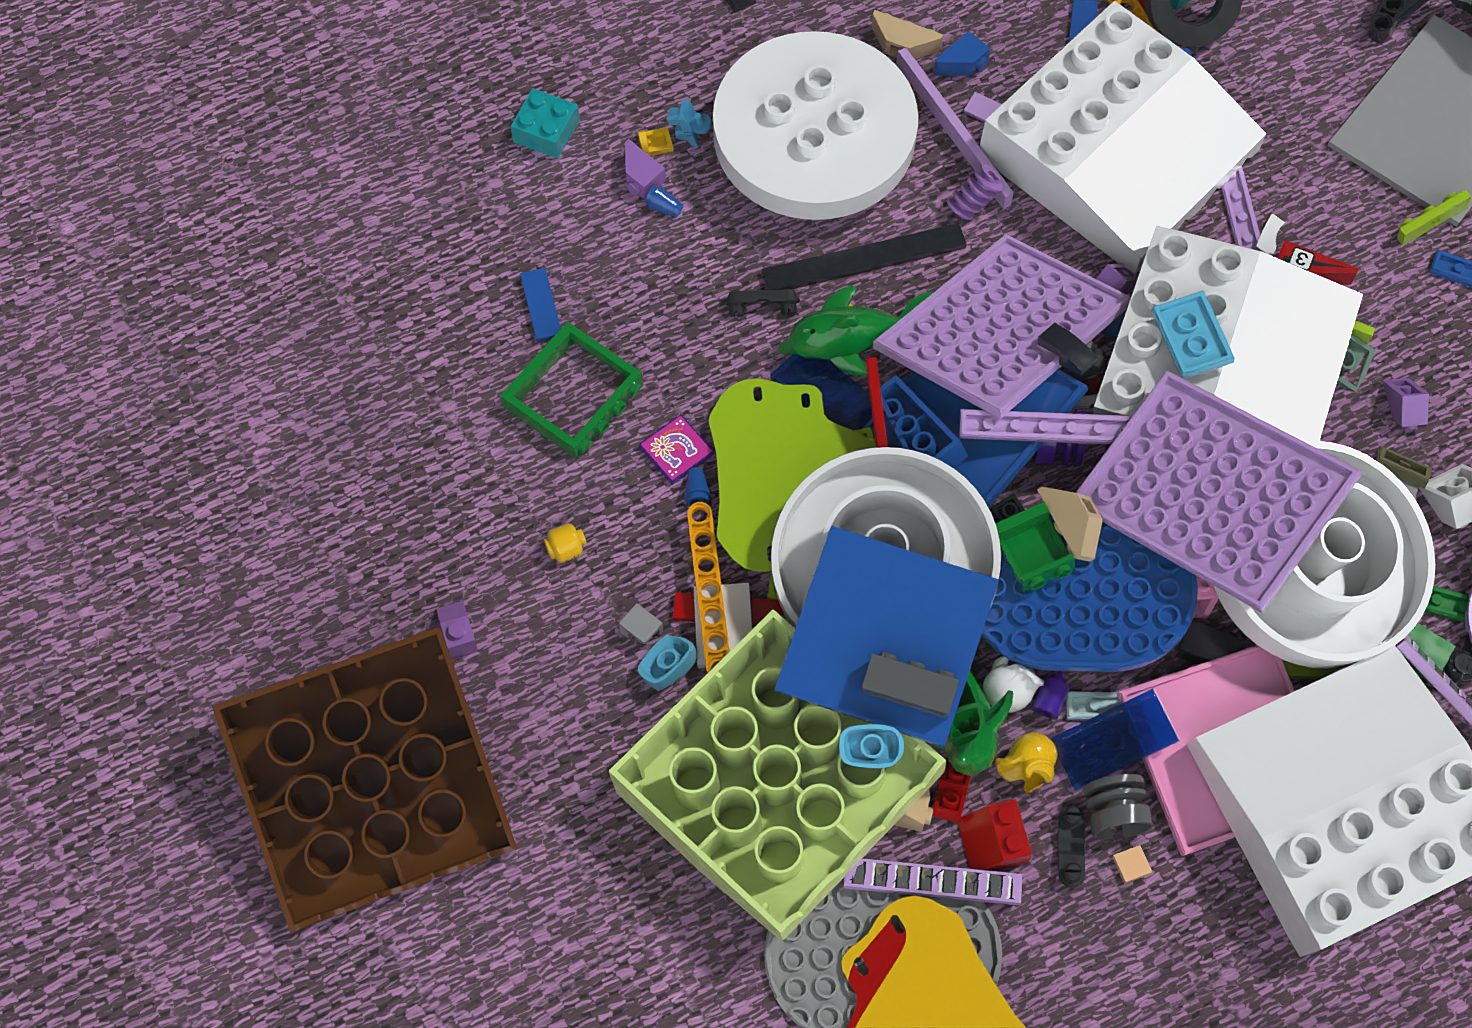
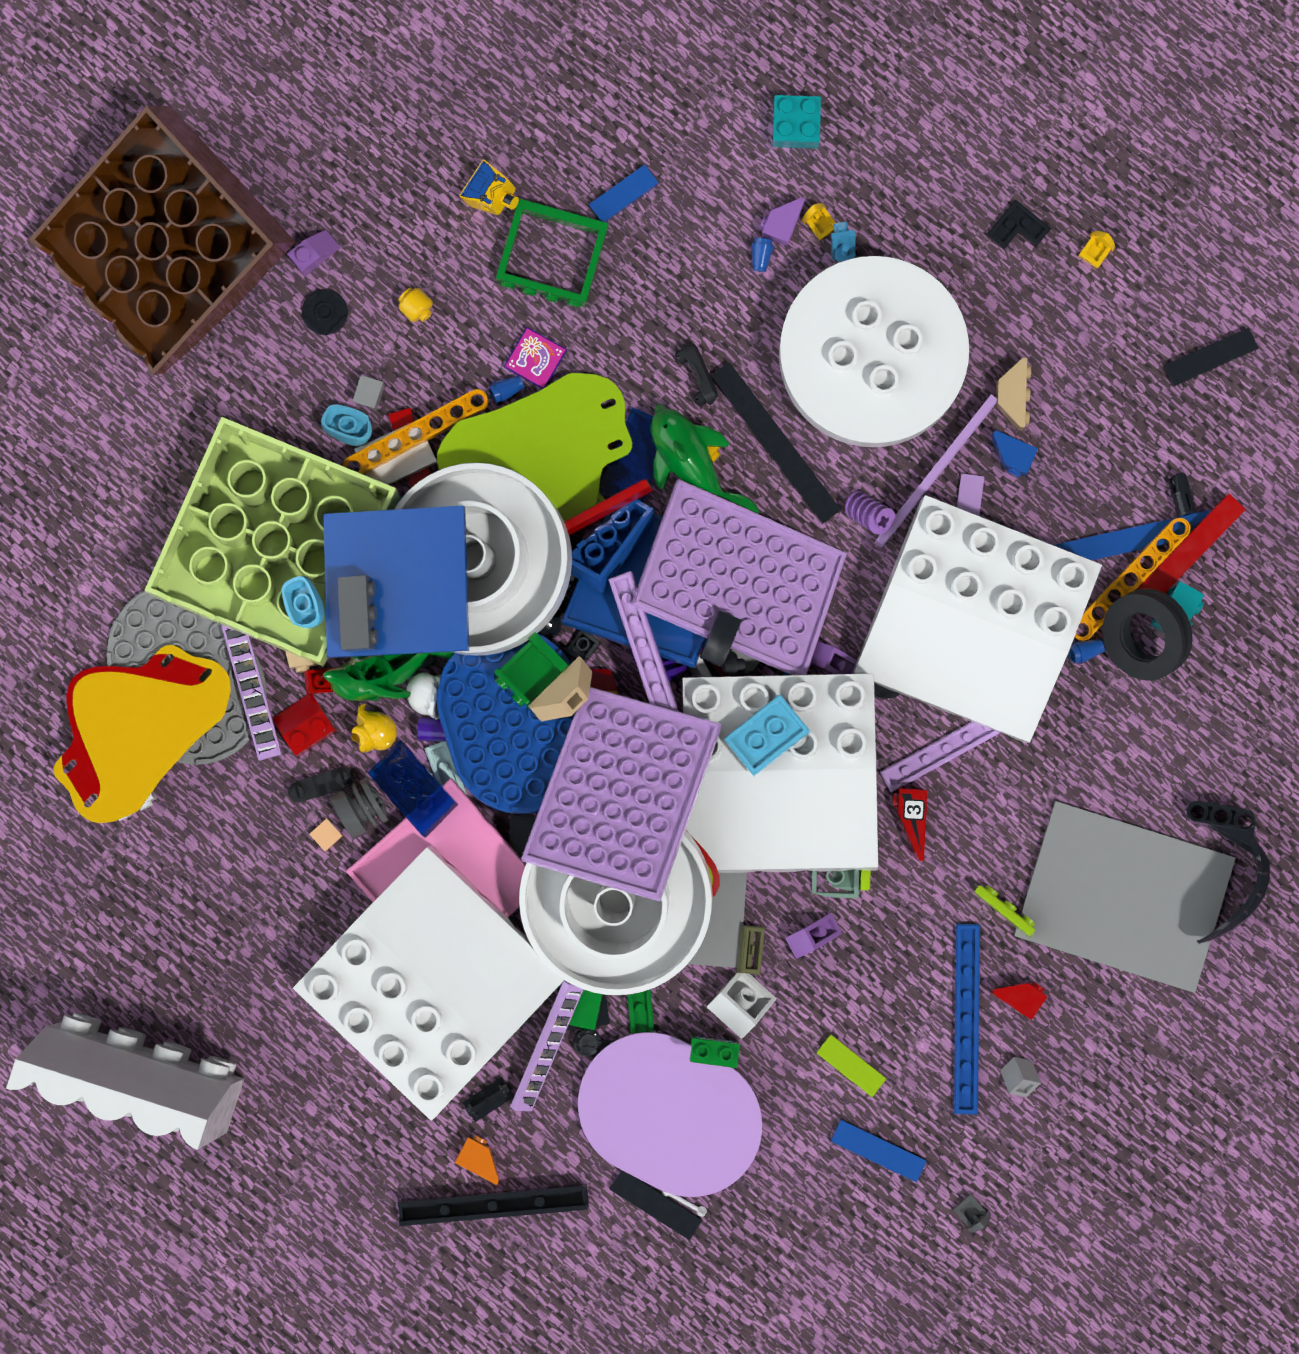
camera: 70 degrees right, 20 degrees up
white sticker [1256,214,1285,256] -> none
none -> black tile [302,289,348,336]
none -> torso [459,159,519,215]

